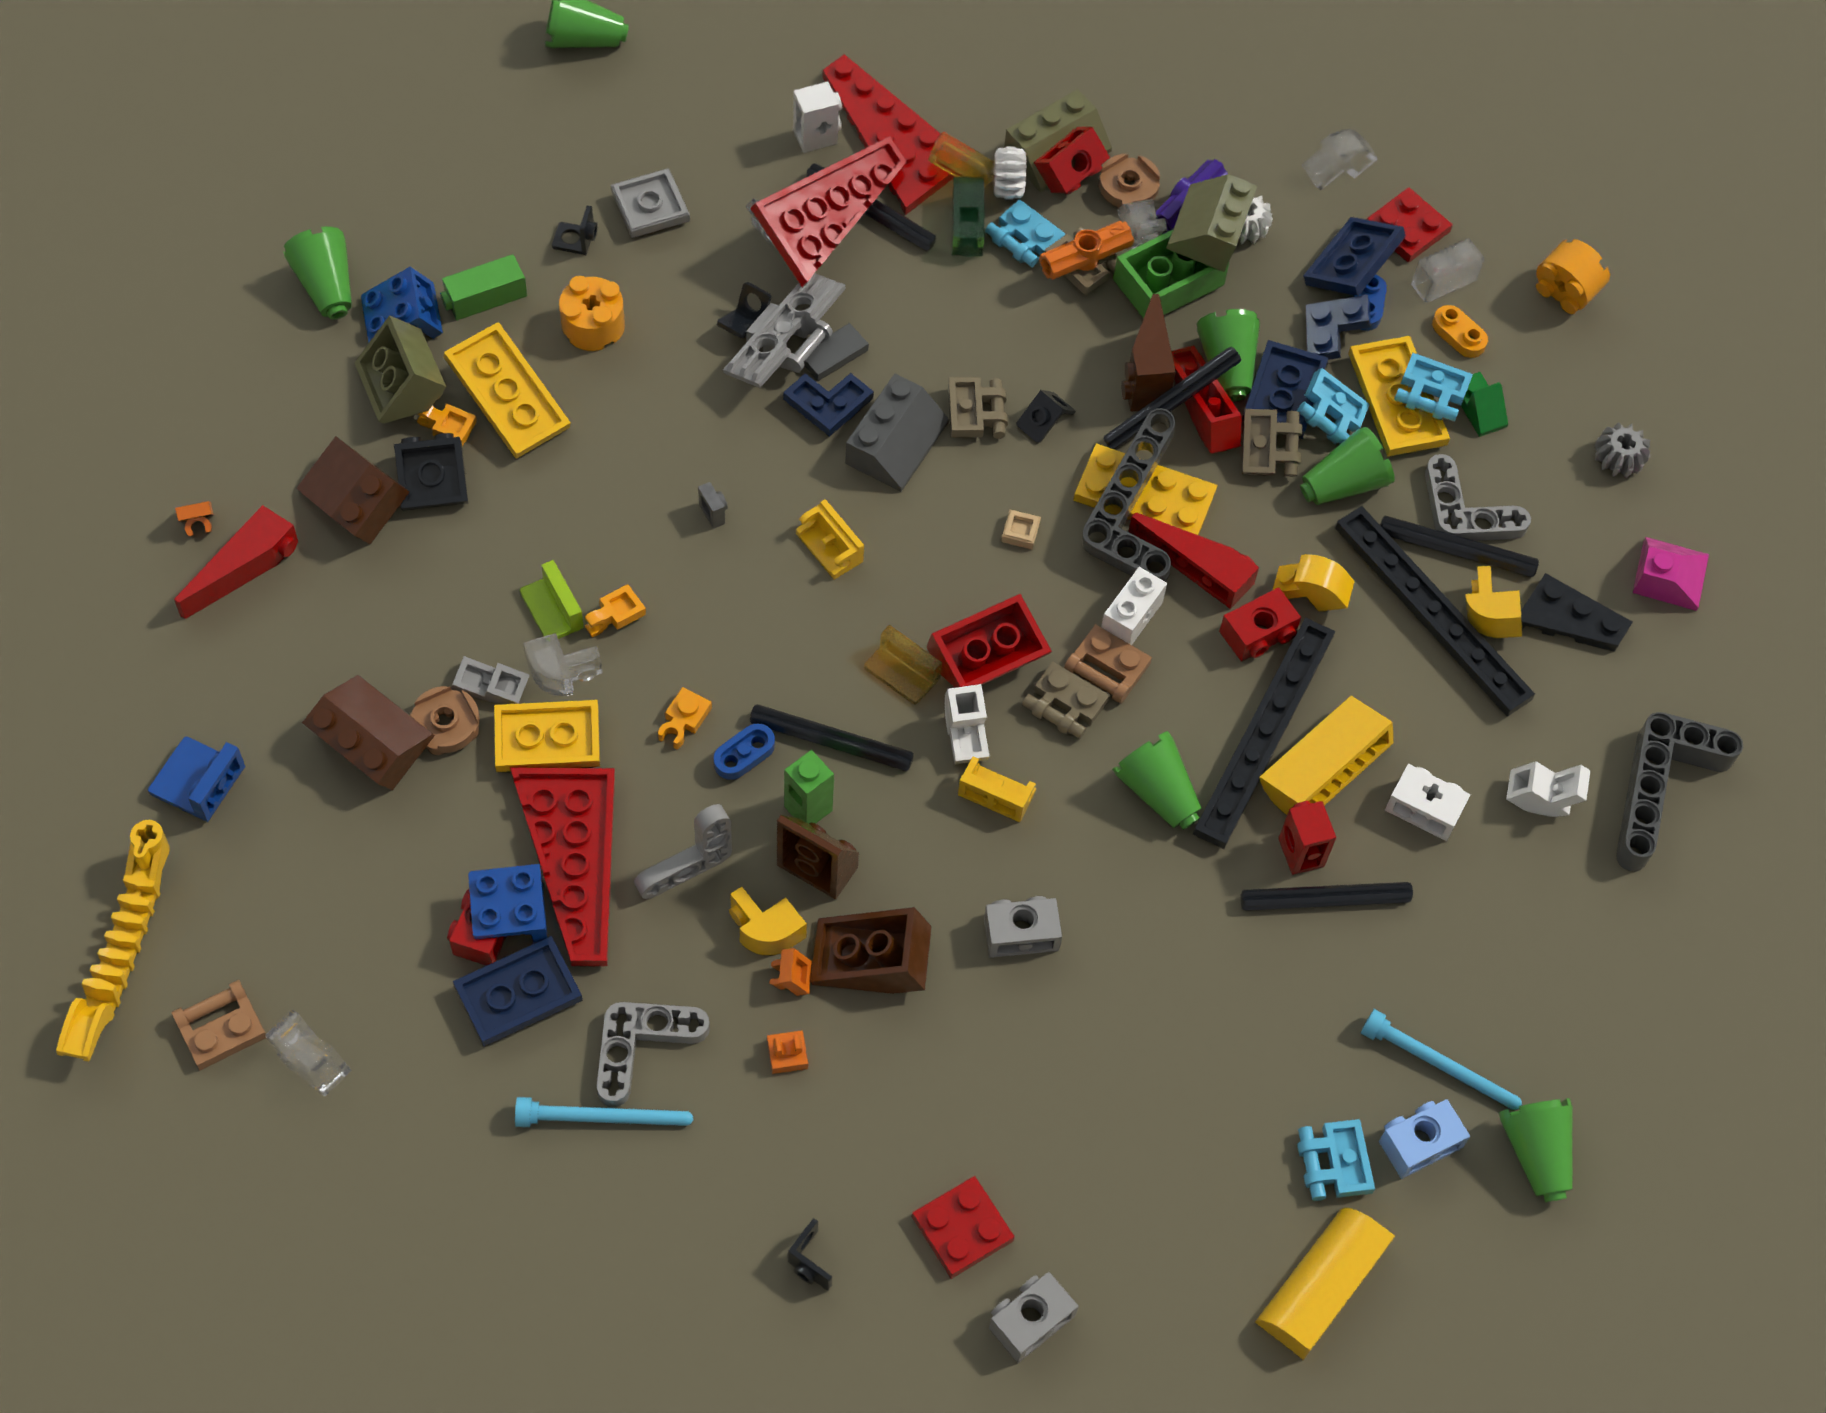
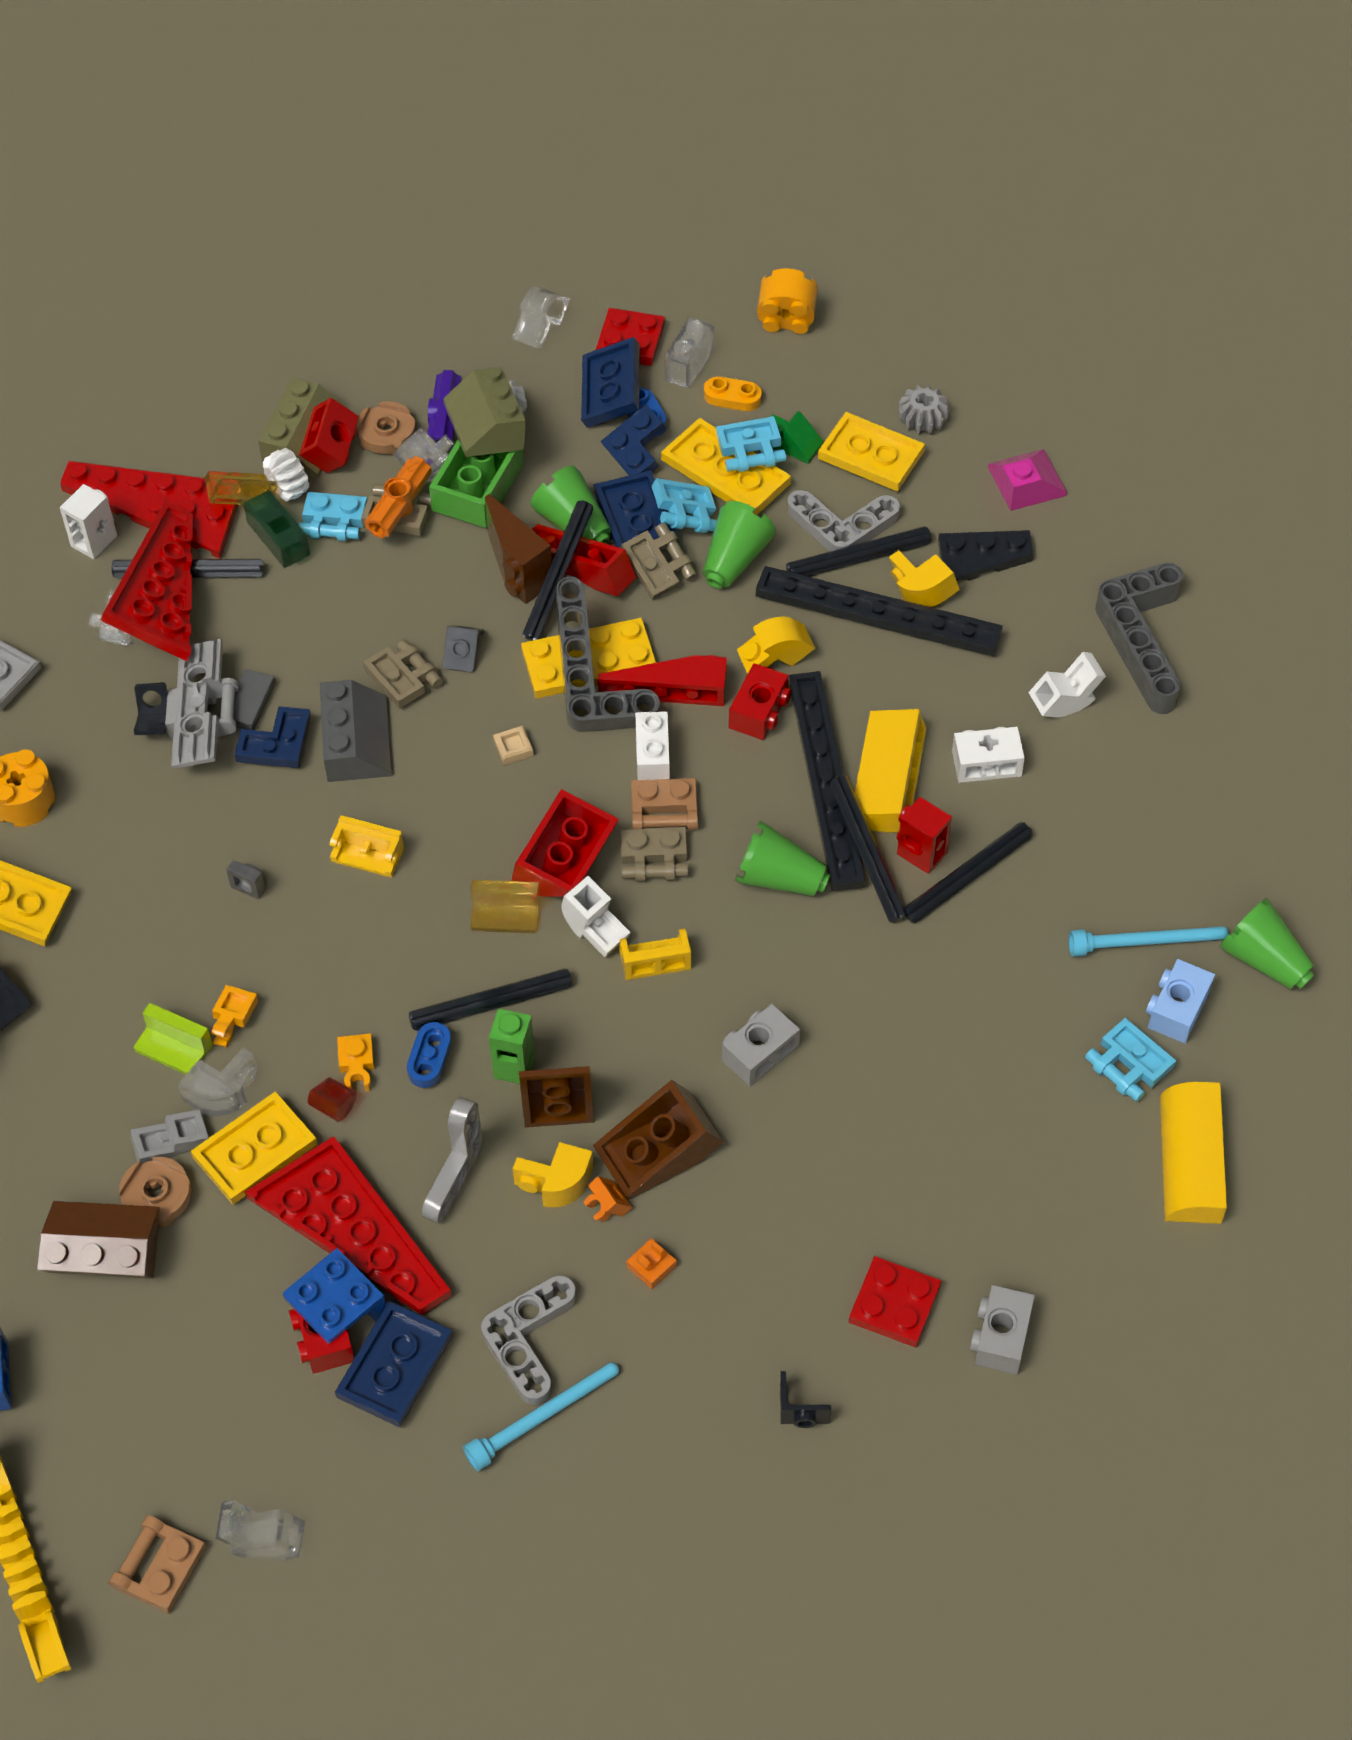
camera: 30 degrees left, 5 degrees down
none -> clear red brick [307,1077,357,1122]
none -> yellow plate [818,412,925,492]
none -> black axle [830,775,907,923]

